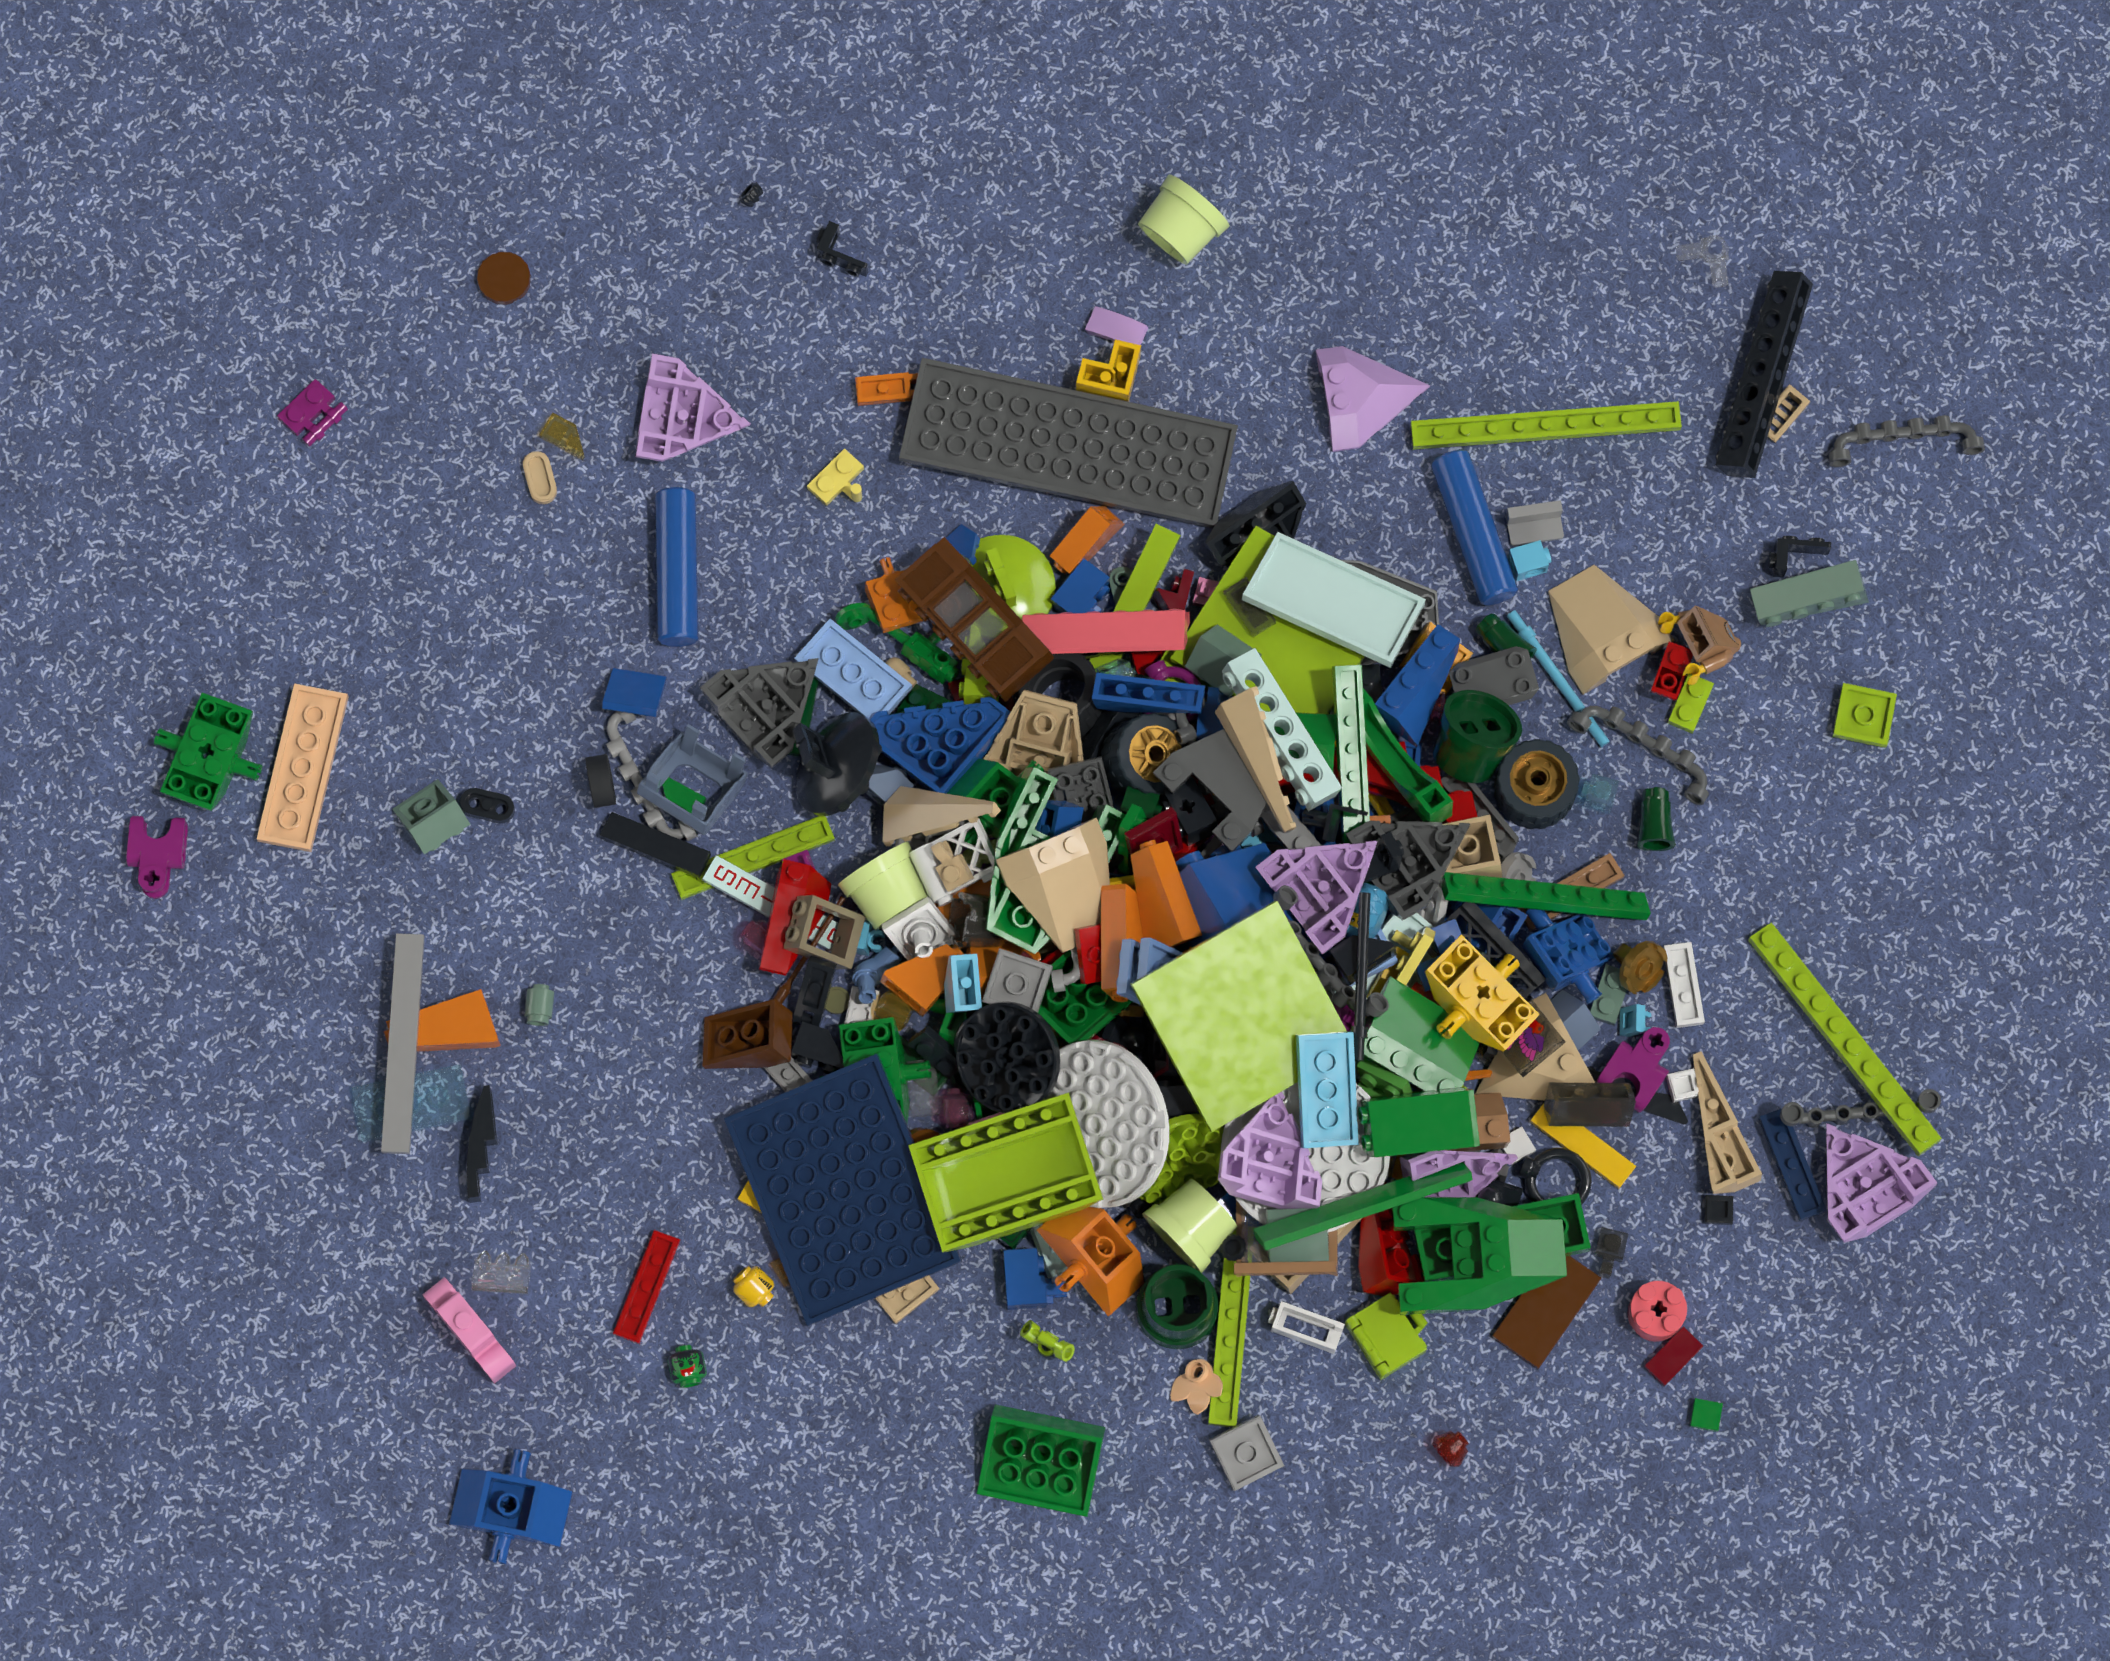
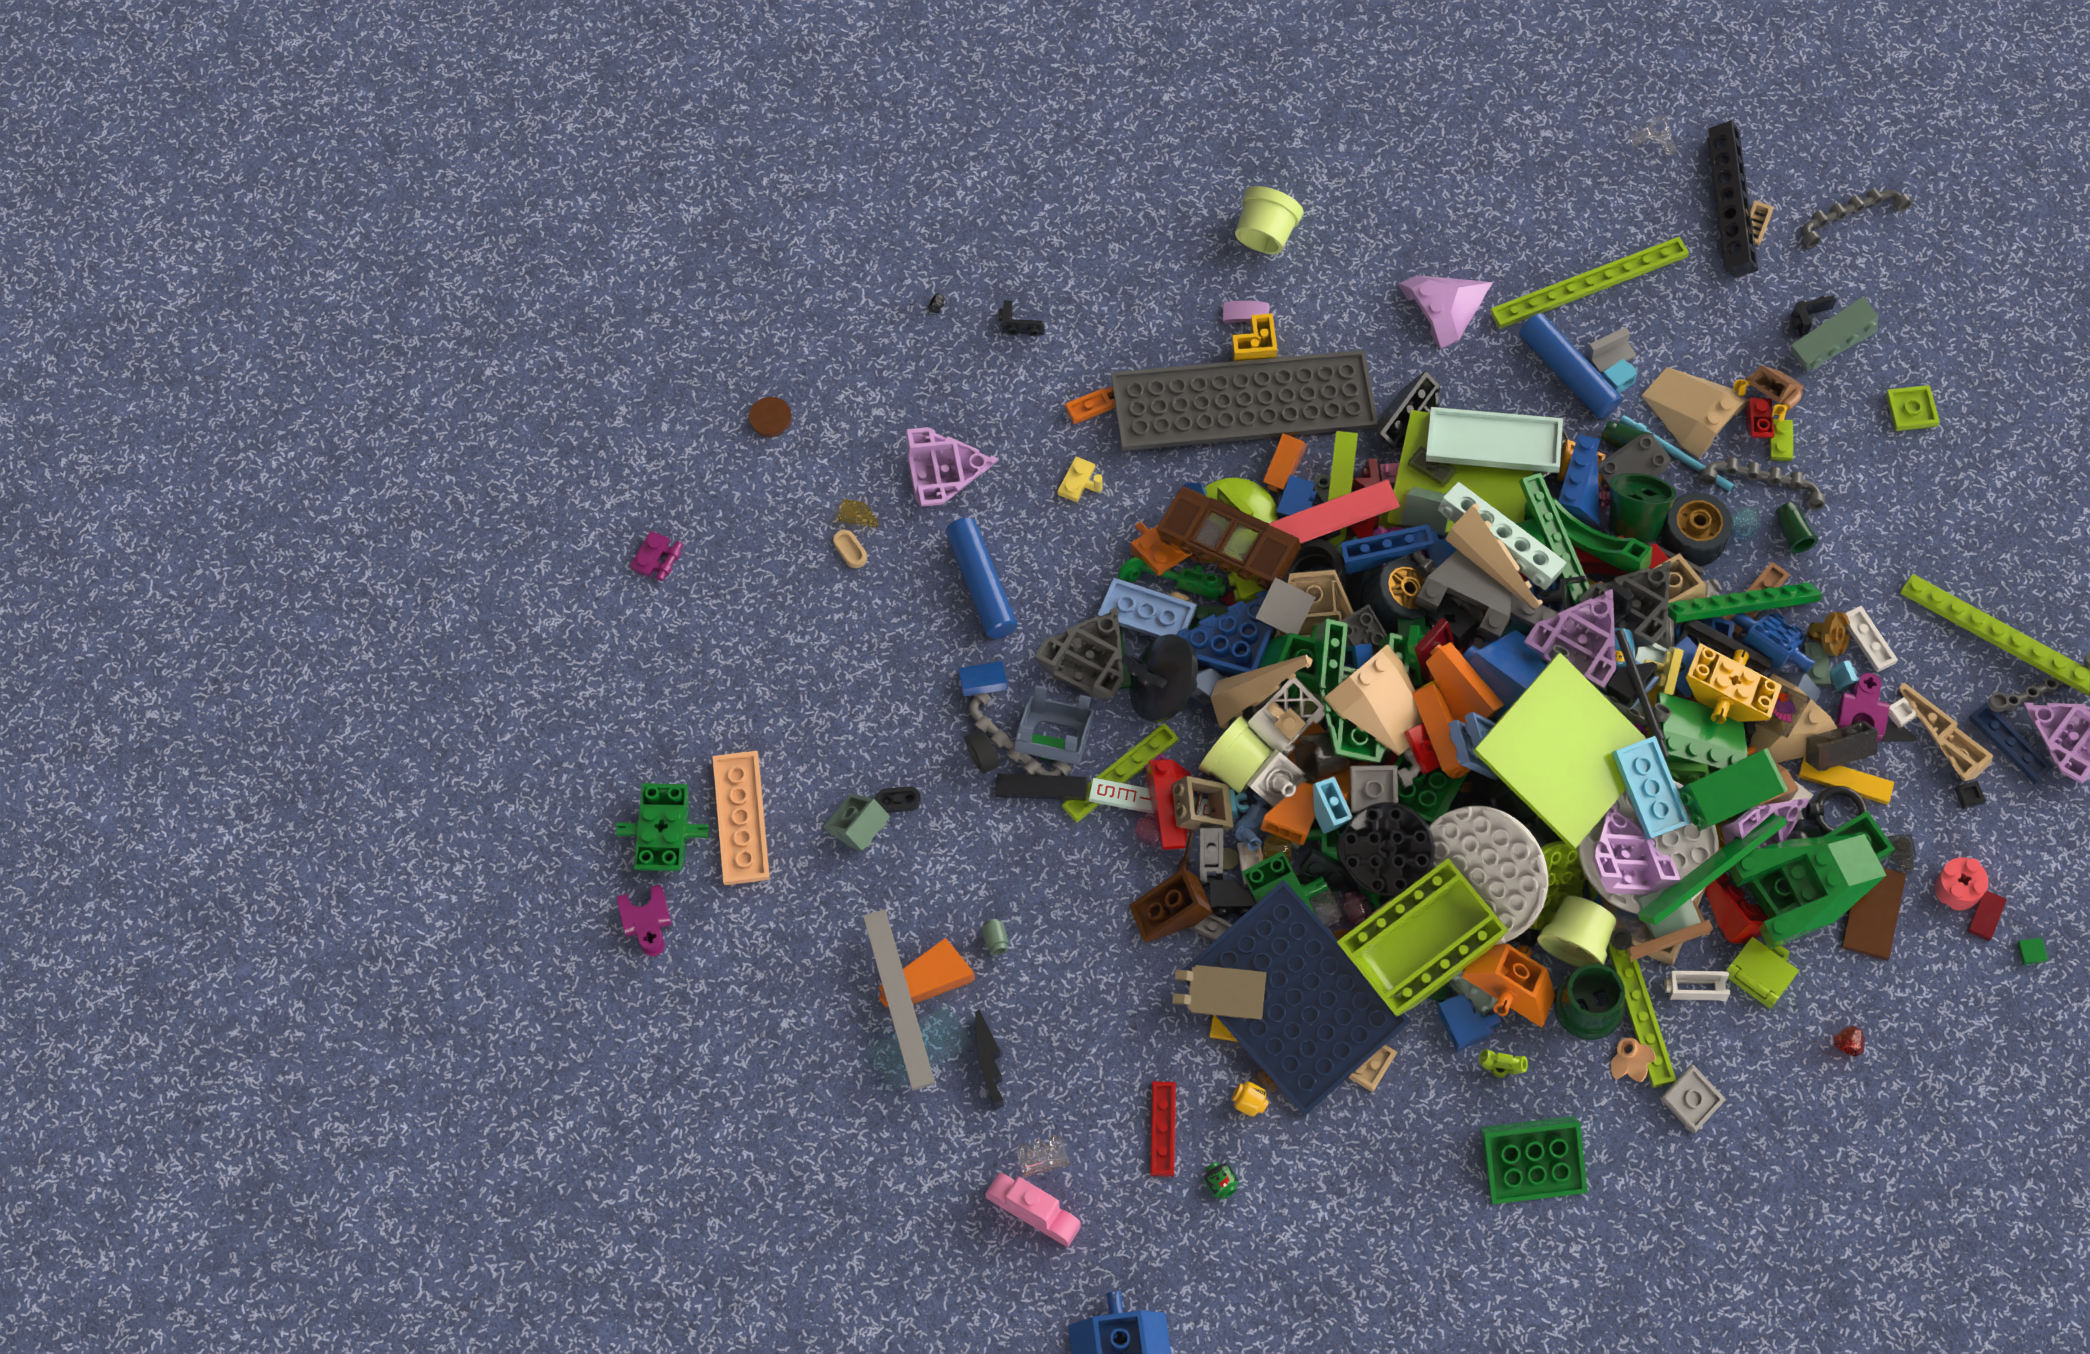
camera: 15 degrees left, 10 degrees down
none -> dark tan tile [1172,965,1266,1020]
none -> light grey tile [1255,578,1316,635]

